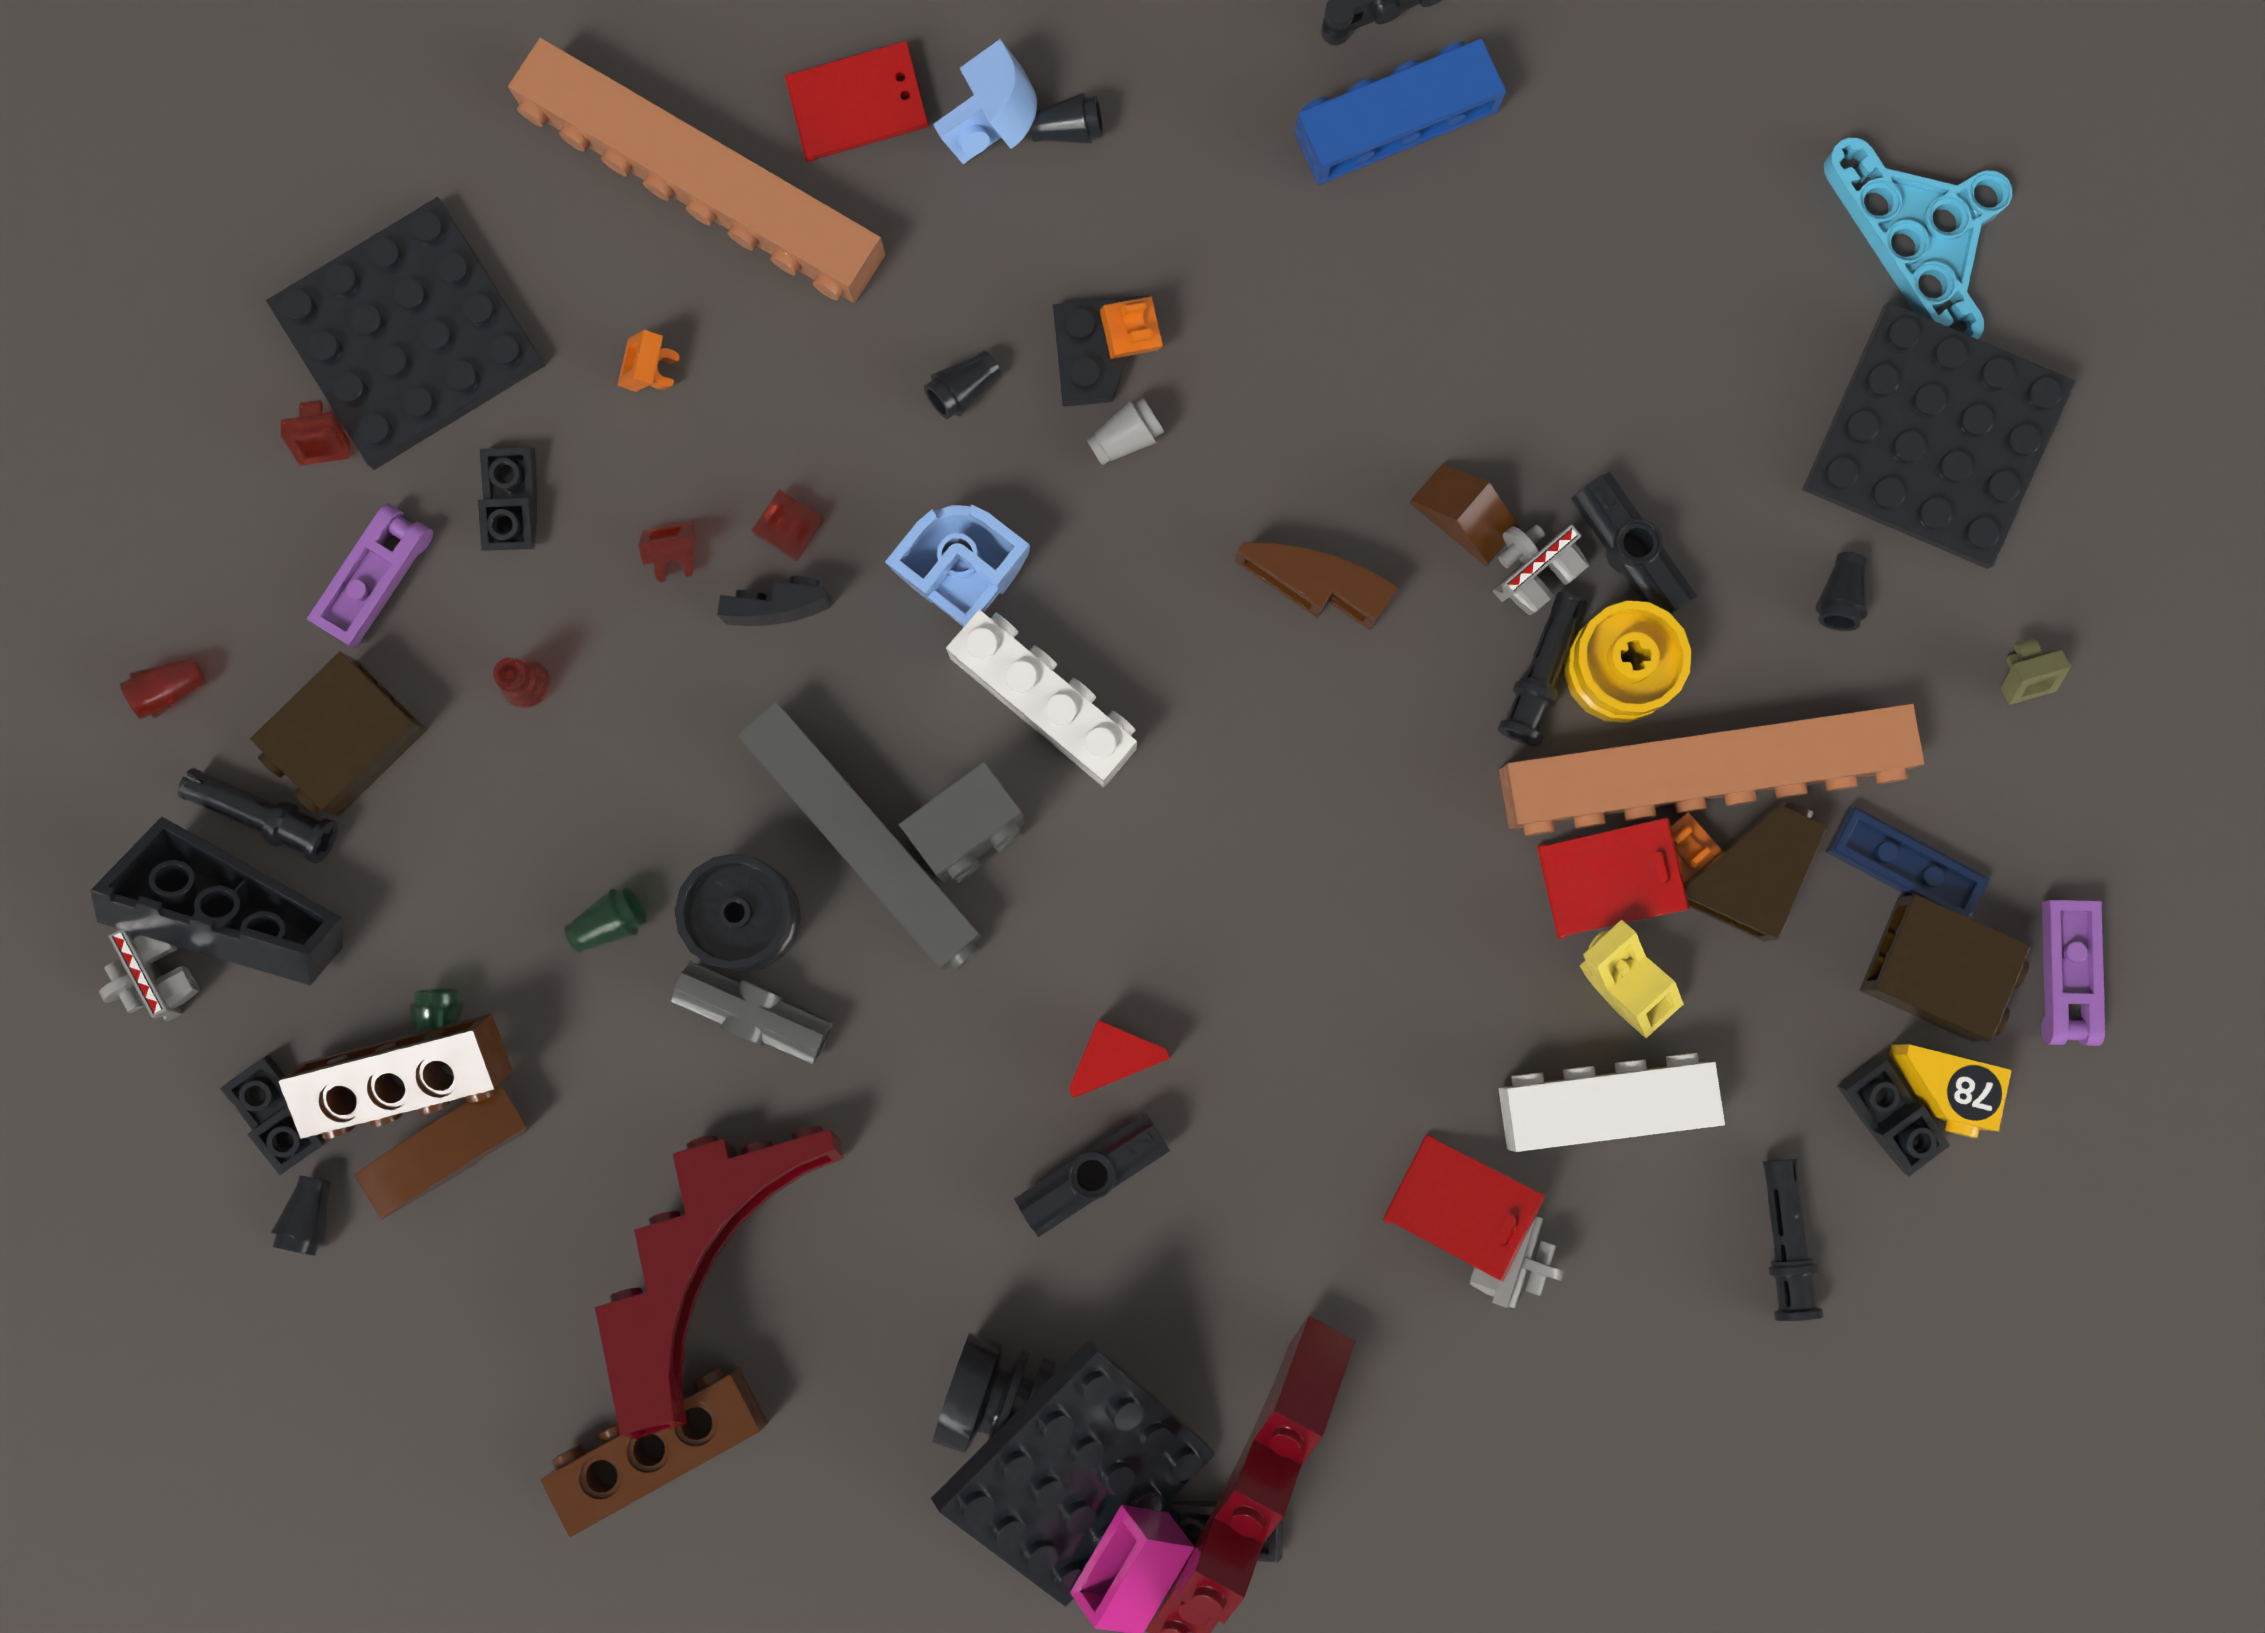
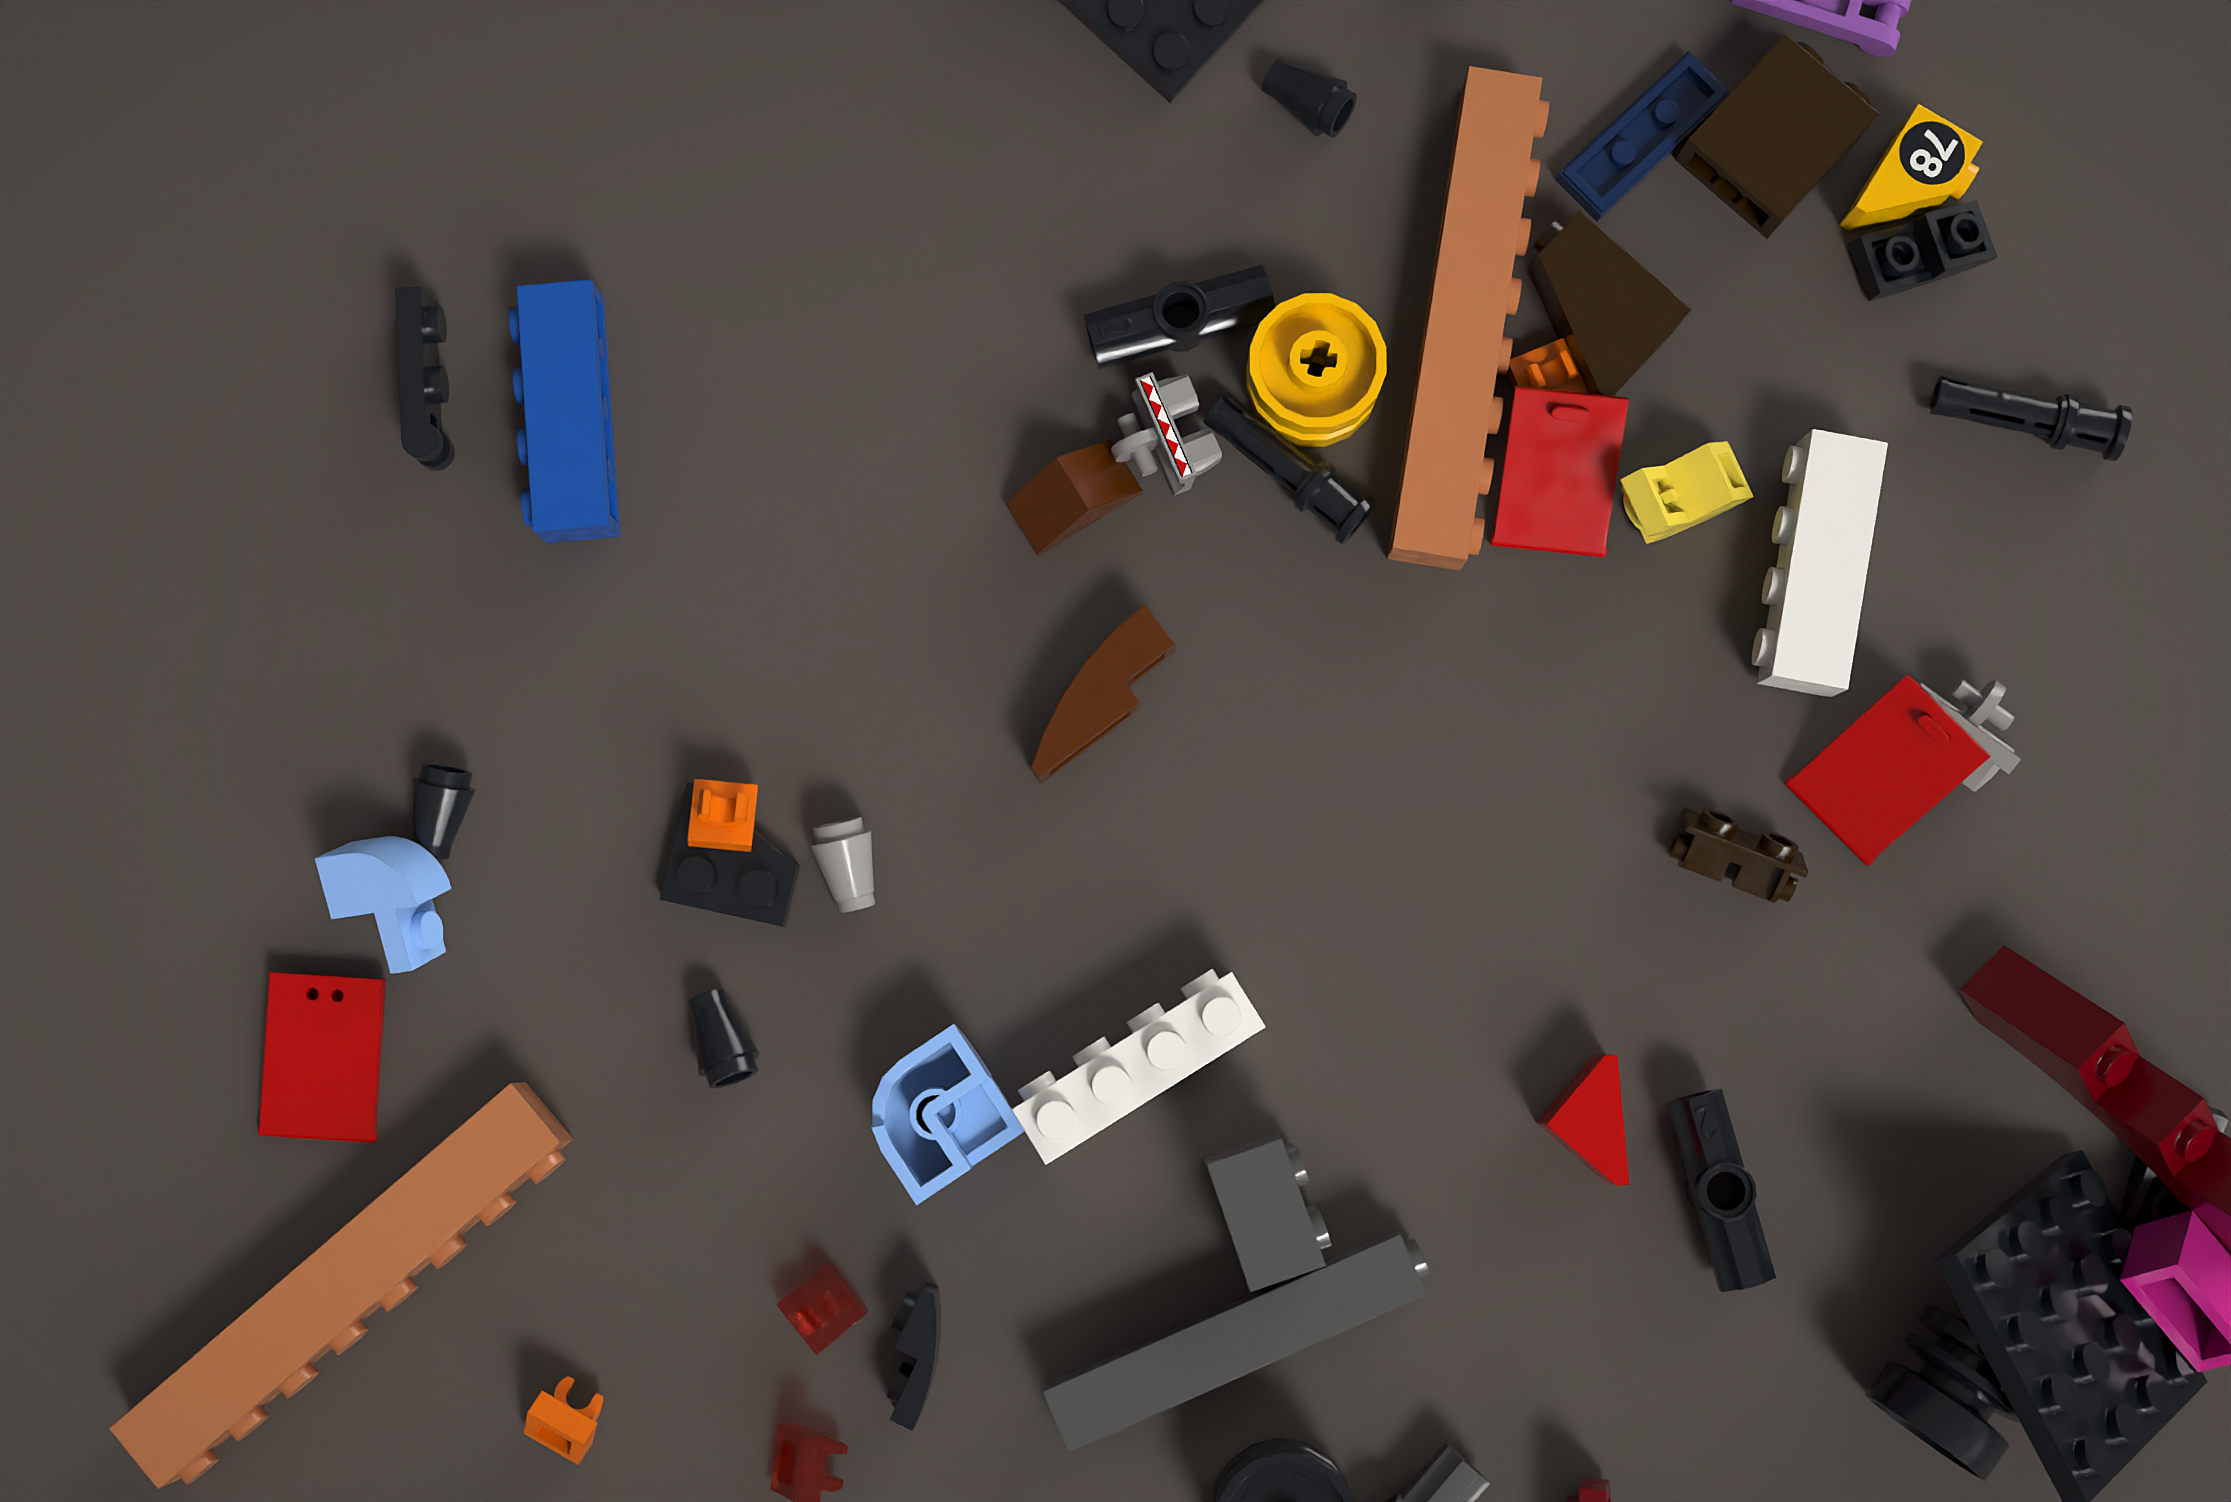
camera: 65 degrees left, 0 degrees up
none -> dark brown hinge [1669,808,1809,903]

